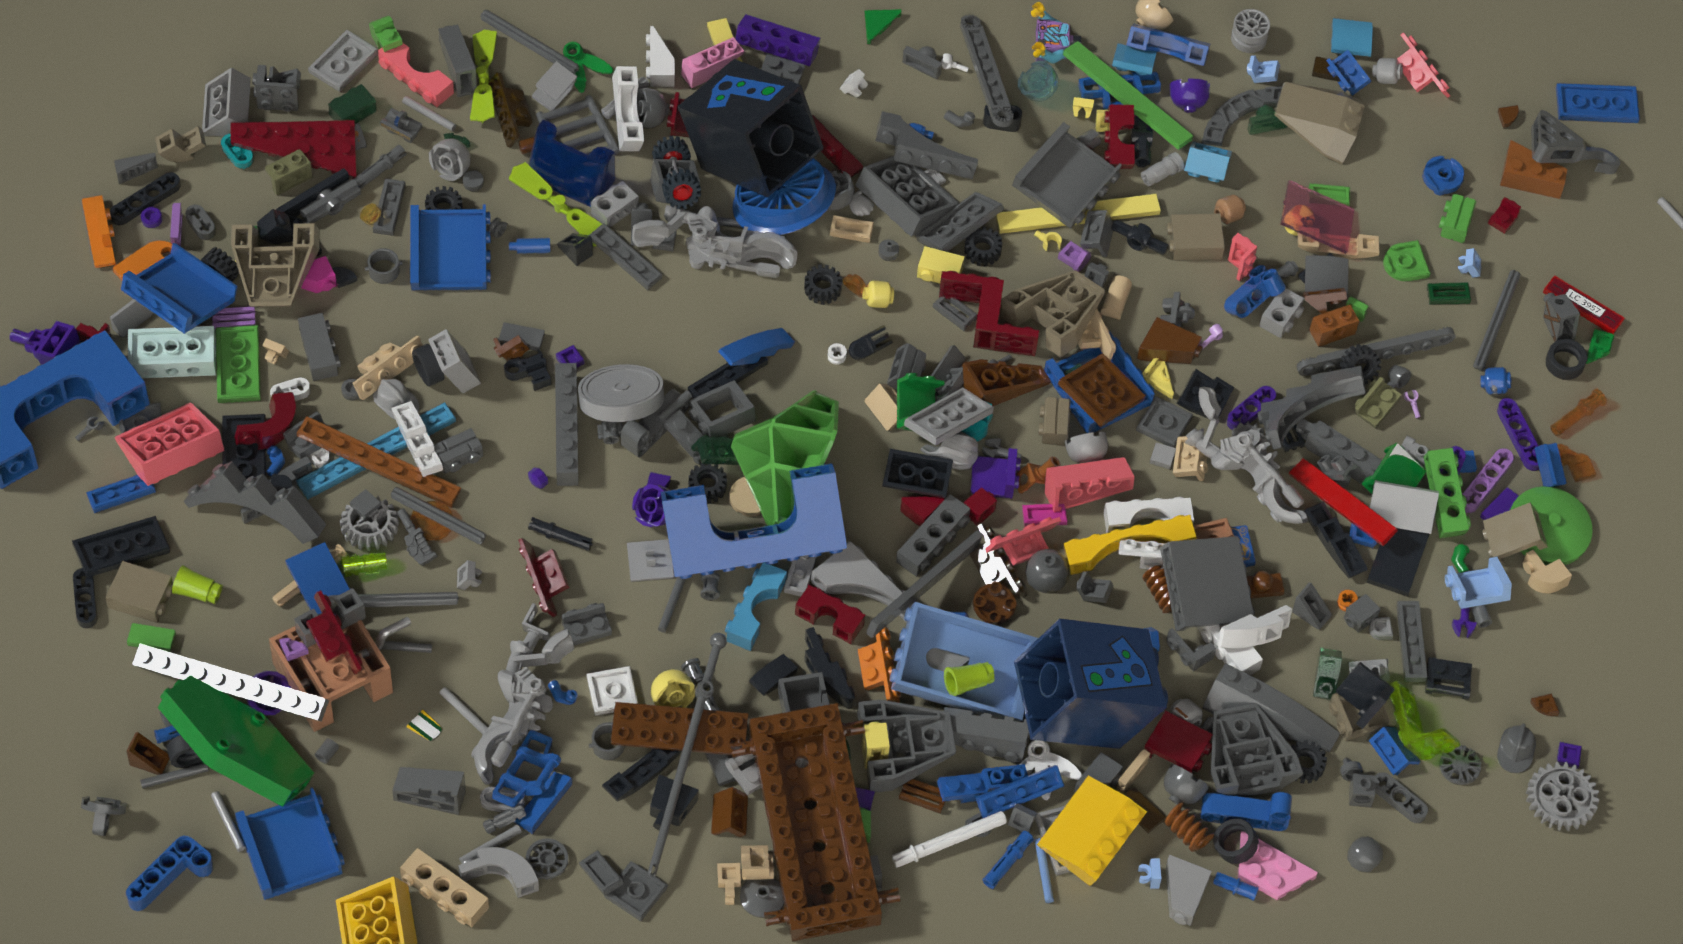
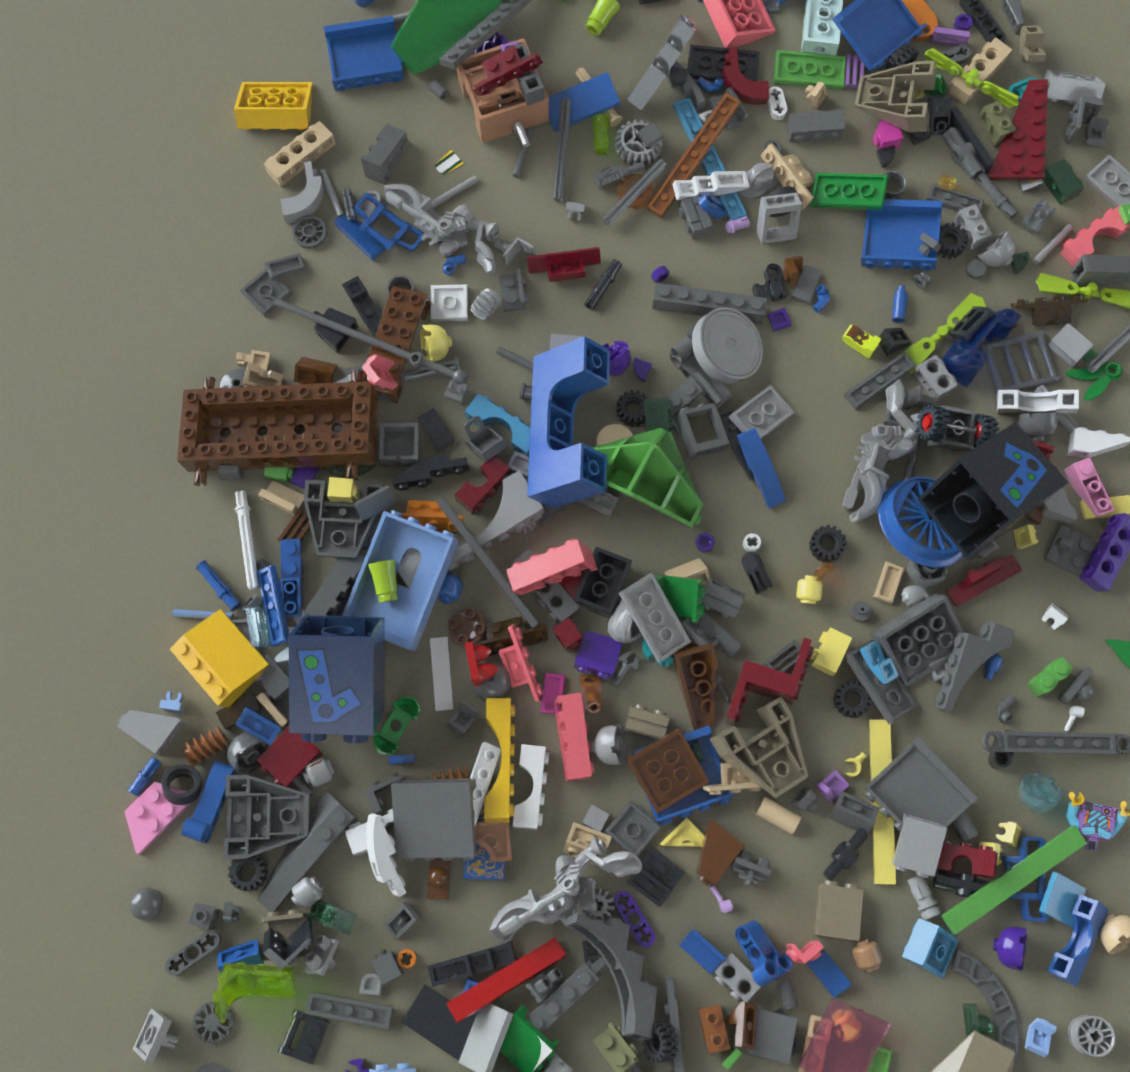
camera: 105 degrees right, 15 degrees up
none -> light grey tile [132,1008,178,1064]
none -> blue panel [235,705,281,745]
none -> clear light blue tile [246,607,272,647]
none -> tan panel [258,481,304,516]
none -> light grey head [291,876,323,908]
none -> dark grey slope [354,485,397,521]
none -> coral bracket [362,354,398,390]
none -> white sticker [430,637,453,711]
none -> light grey tile [443,379,468,404]
none -> dark grey piece [464,416,507,462]
none -> red tile [465,642,499,687]
none -> light grey gear [471,288,501,320]
none -> coral wedge [506,539,598,595]
none -> blue panel [679,929,726,974]
none -> dark purple tile [695,532,715,553]
none -> blue beam [698,193,728,220]
none -> lavender pin [725,216,750,234]
none -> light grey tile [729,385,795,440]
none -> blue slope [807,950,852,998]
none -> green tile [810,173,889,210]
none -> blue arm [813,285,830,313]
none -> neon yellow leg [842,325,881,359]
none -> dark azure slope [859,641,899,684]
none -> light grey panel [892,813,947,878]
none -> dark grey tile [918,232,942,256]
none -> lime piece [925,48,1019,109]
none -> tan brick [948,37,1012,106]
none -> black plate [949,306,995,343]
none -> light grey brick [953,204,992,251]
none -> bright green brick [1027,657,1073,697]

